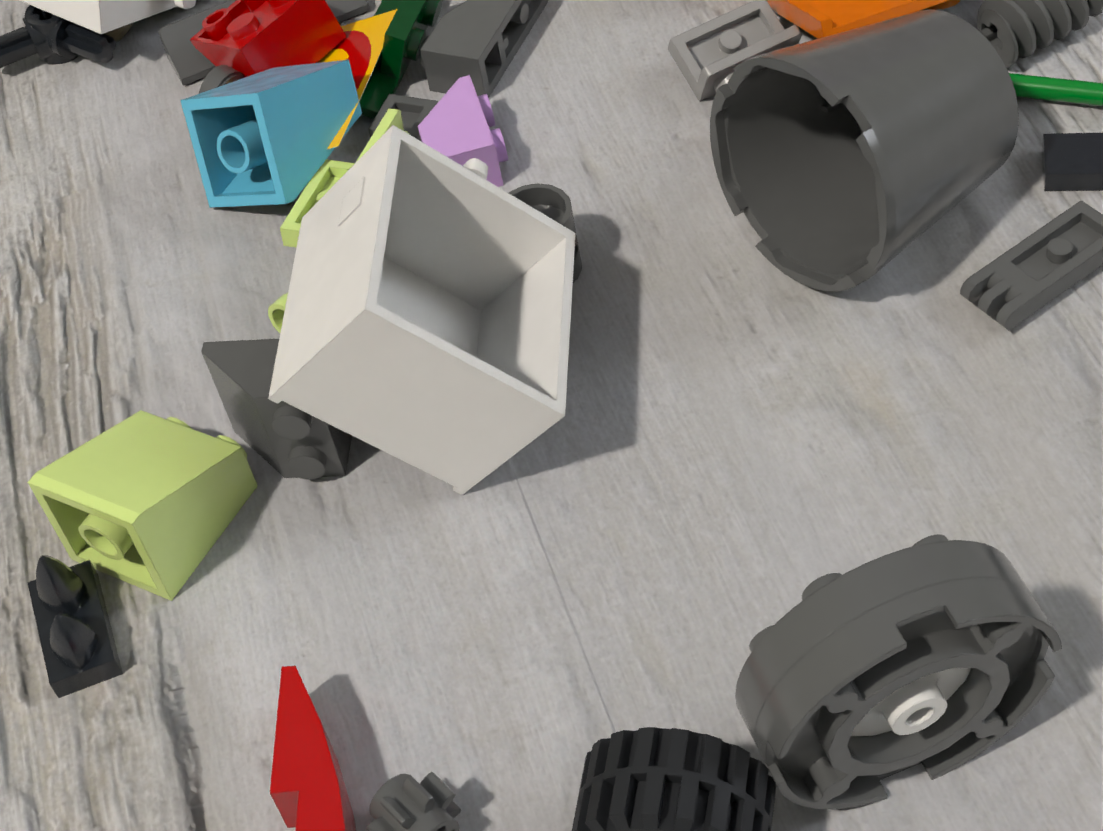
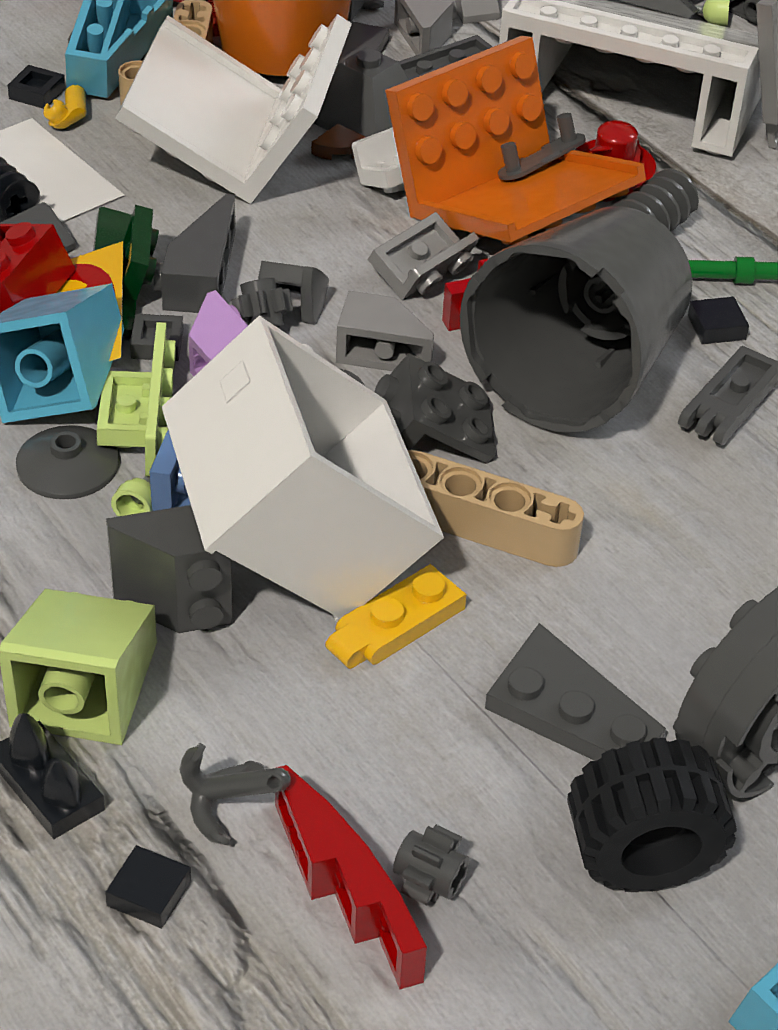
camera: 30 degrees left, 5 degrees down
none -> dark grey dish [16,425,119,499]
none -> black tile [105,845,191,929]
none -> dark grey piece [179,743,291,846]
none -> dark grey gear [231,278,293,328]
none -> dark grey tile [258,261,329,324]
none -> yellow hinge [325,564,467,669]
none -> light grey slope [336,290,434,371]
none -> dark grey bracket [374,353,496,463]
none -> tan beam [408,450,584,567]
none -> dark grey wing [485,623,666,761]

